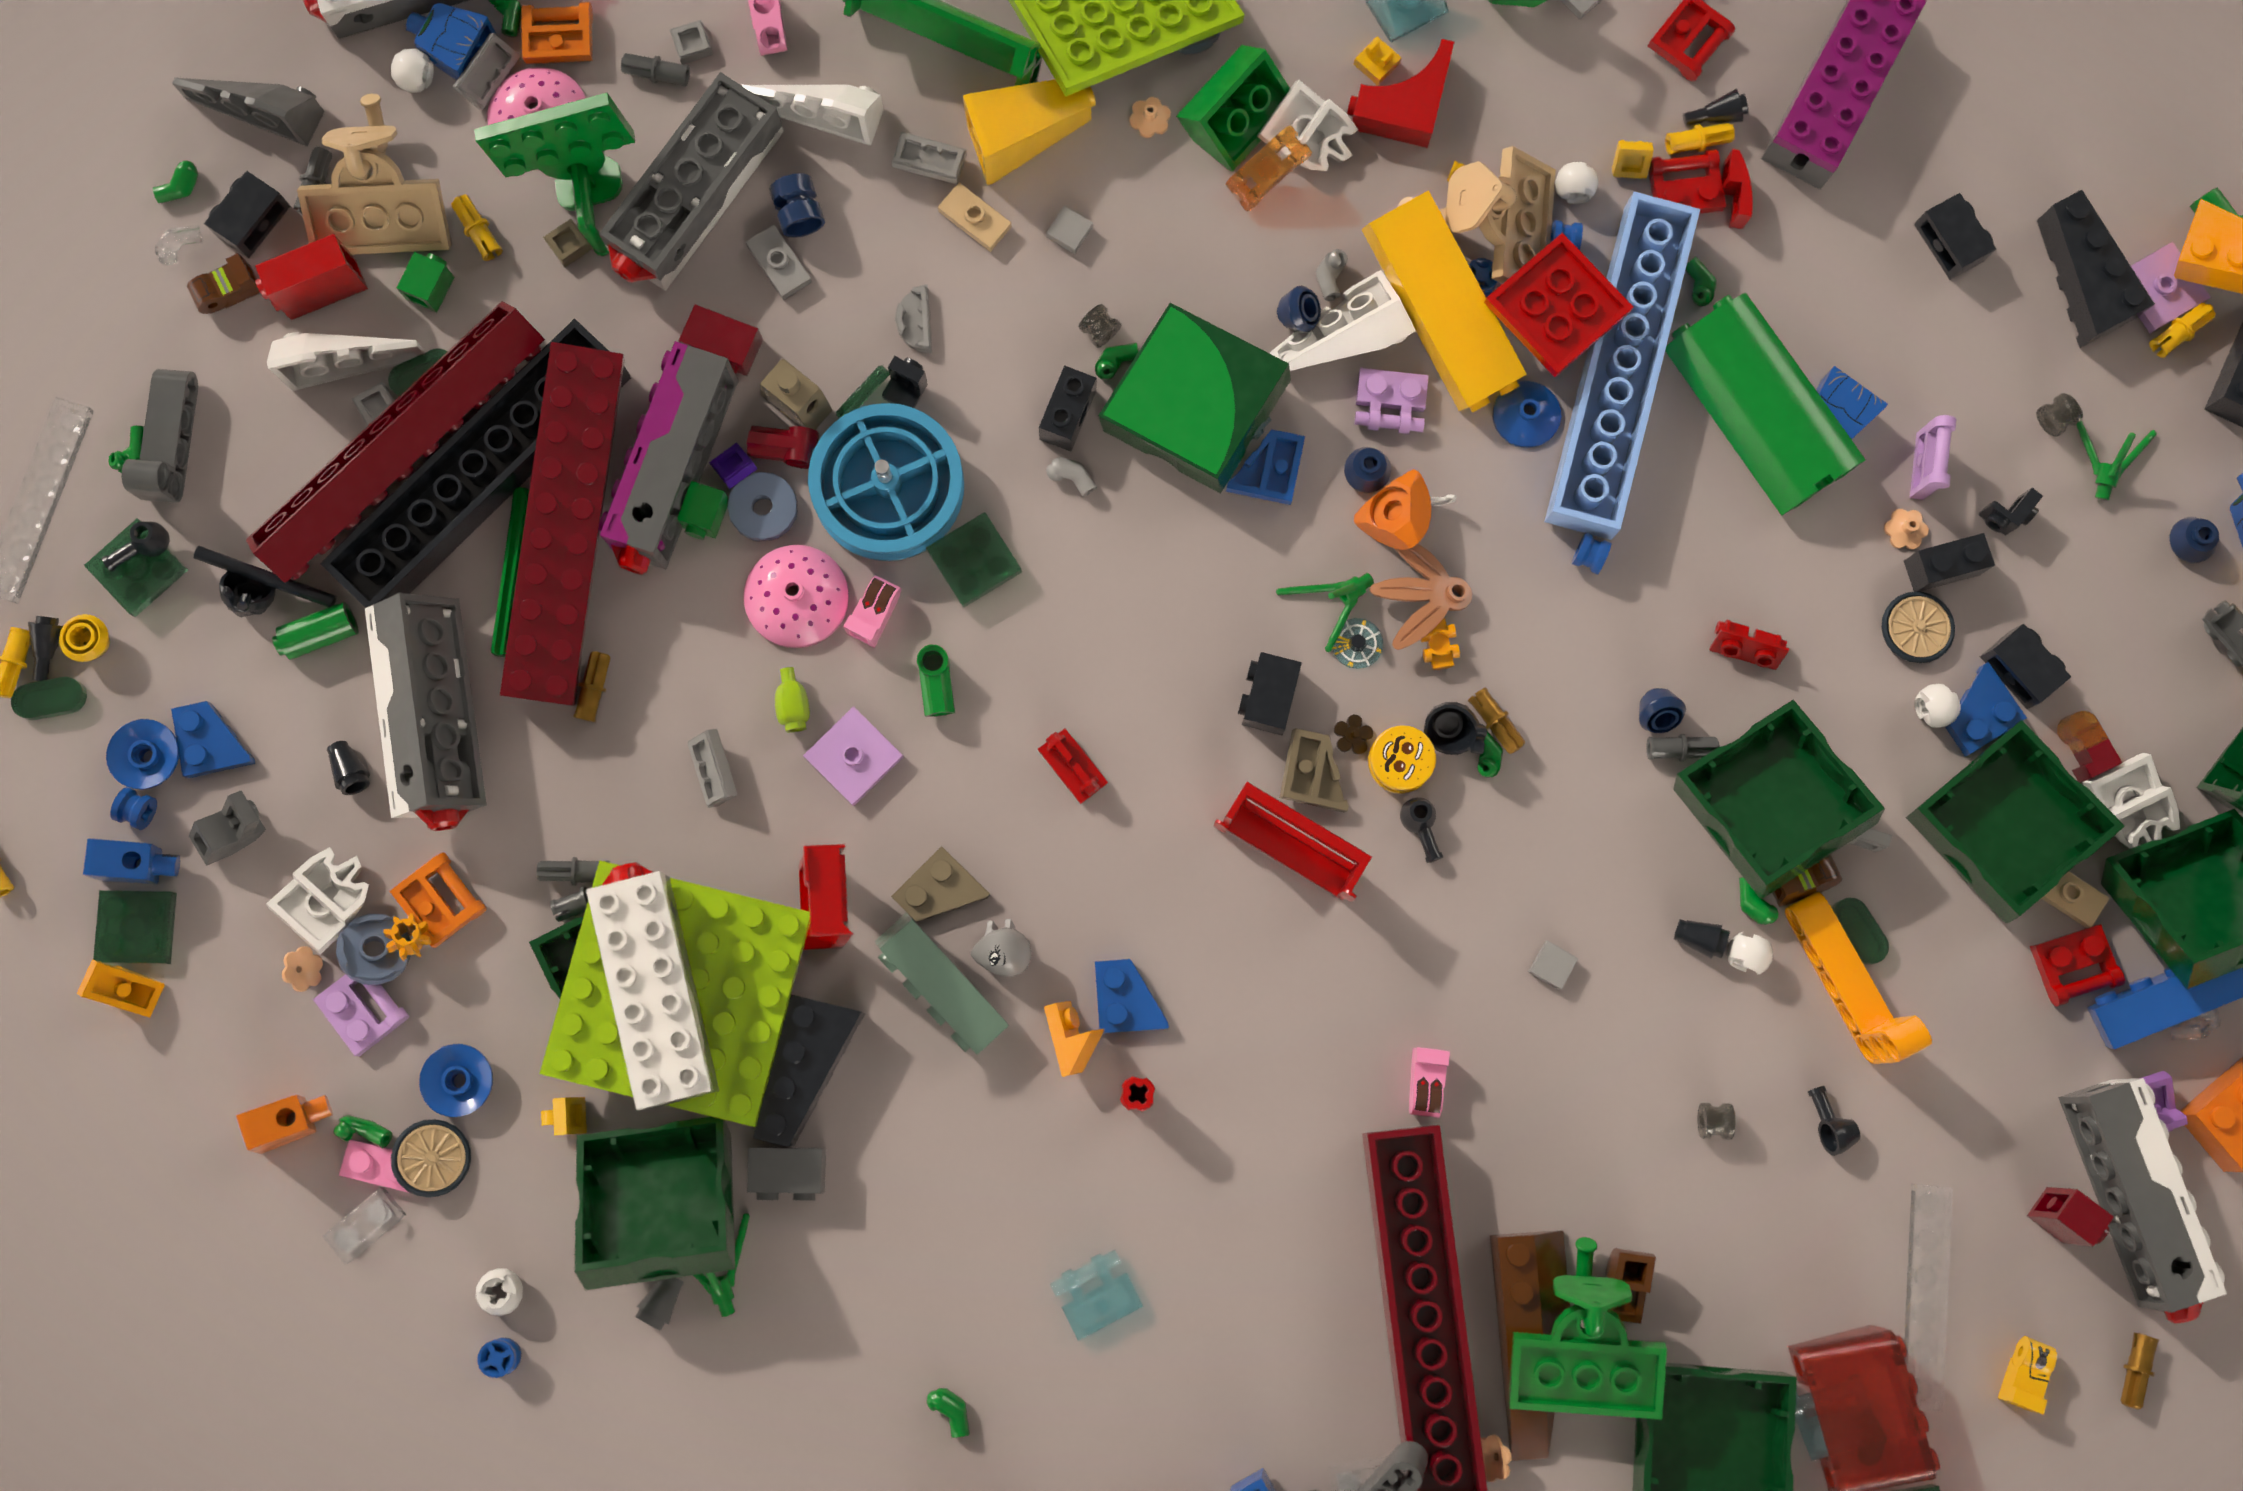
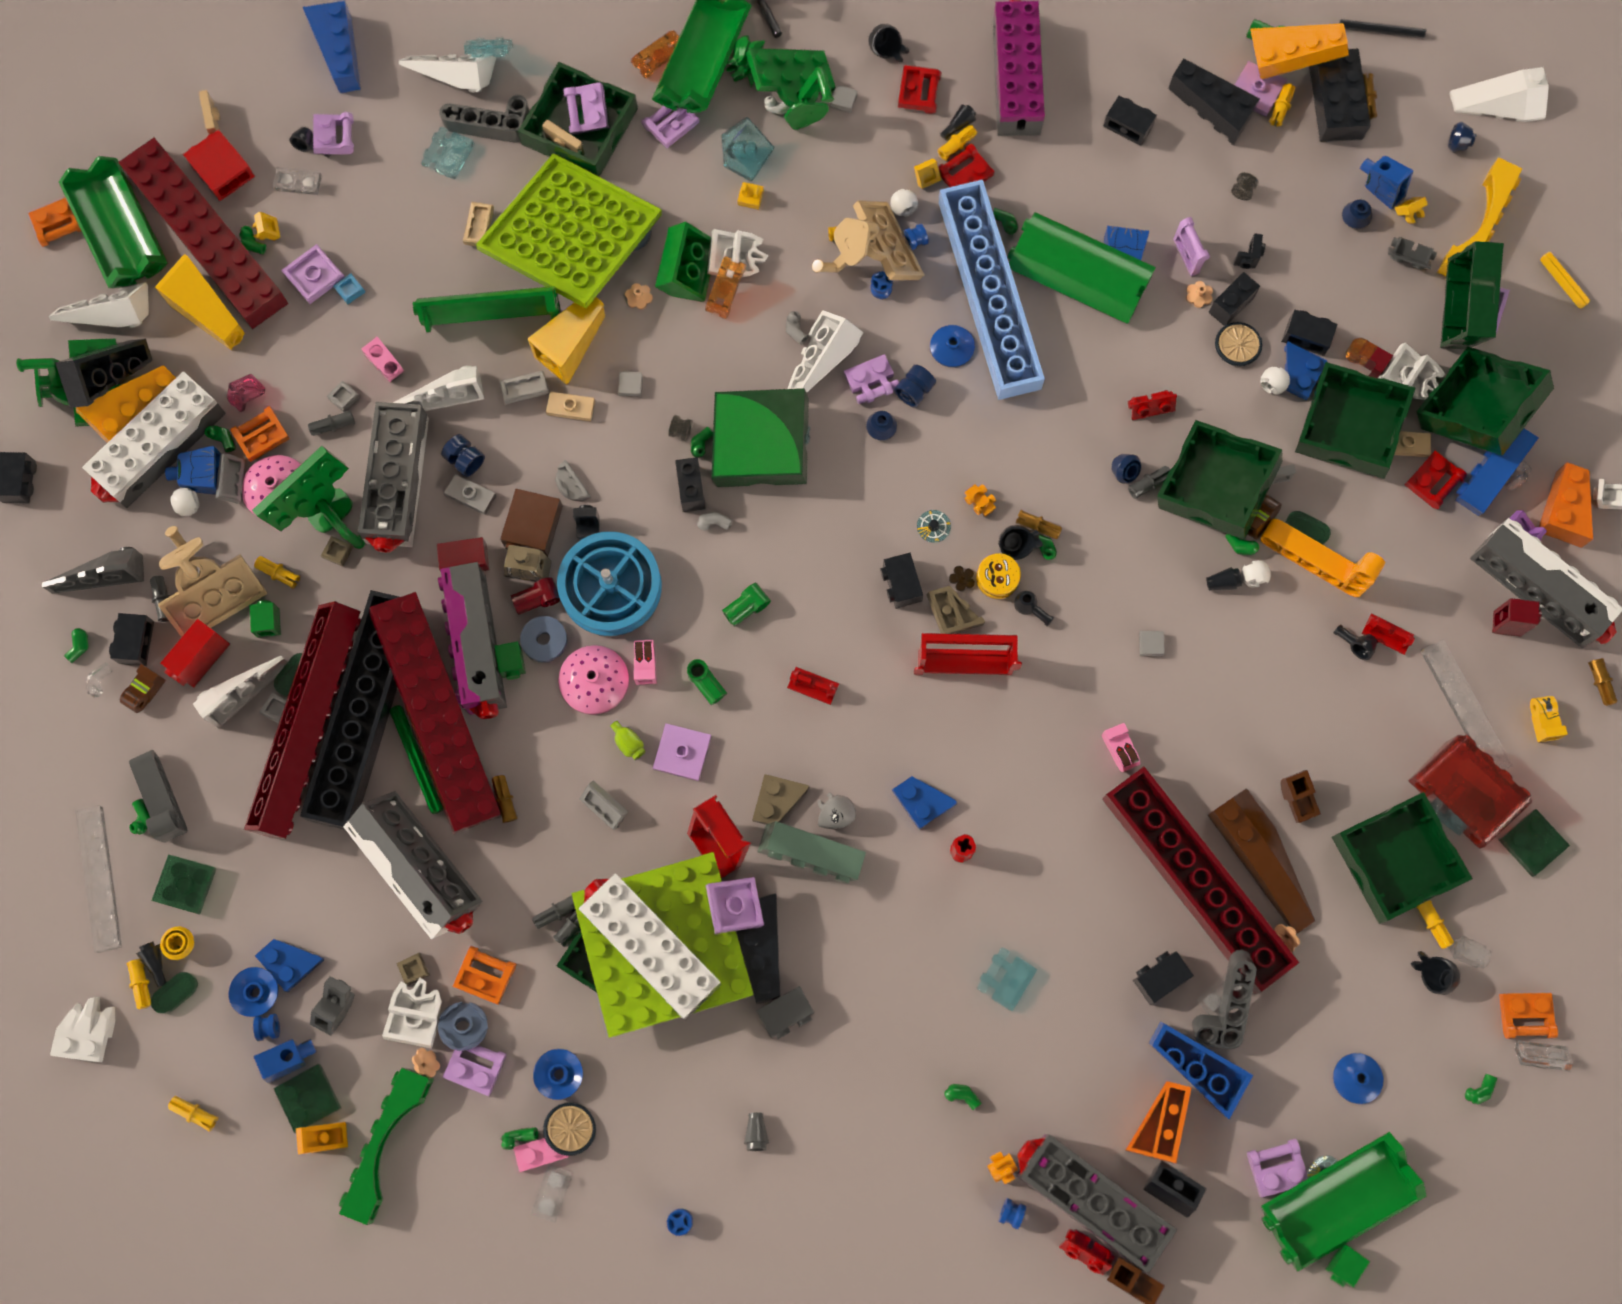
camera: 25 degrees left, 5 degrees down
black bar [101,521,170,572] -> none
black bar [194,546,337,607] -> none
black piece [219,571,276,617] -> none
orange torso [236,1094,333,1154] -> none
green brick [272,602,359,660] -> none
black cone [327,741,370,795] -> none
light orange gear [383,913,431,961] -> none
white piece [476,1268,523,1316] -> none
yellow tile [541,1097,587,1136] -> none
dark green tile [574,1117,735,1291] -> none
green plant [693,1213,750,1317] -> none
dark purple tile [709,442,757,489] -> none
clear green tile [836,365,890,418] -> none
clear green plate [926,512,1022,608] -> none
light orange slope [1044,1001,1104,1077] -> none
blue wing [1226,429,1305,505] -> none
green plant [1276,573,1374,652] -> none
dark blue cone [1277,285,1321,333] -> none
red arch [1347,39,1455,148] -> none
orange hat [1354,469,1456,550] -> none
yellow brick [1361,190,1527,412] -> none
nougat plant [1370,544,1472,650] -> none
red plate [1484,233,1634,377] -> none
green plate [1509,1237,1667,1420] -> none
blue wheel [1571,532,1612,575] -> none
clear smoke wheel [1697,1103,1736,1139] -> none
red slope [1721,149,1753,229] -> none
green plant [2075,419,2157,500] -> none
none -> green arch [339,1068,434,1225]
none -> dark tan tile [396,953,430,986]
none -> reddish brown brick [500,489,563,557]
none -> lavender plate [706,877,764,934]
none -> green piece [722,582,771,627]
none -> dark blue wheel [894,364,937,408]
none -> black brick [1133,951,1194,1005]
none -> red hinge [1361,613,1415,655]

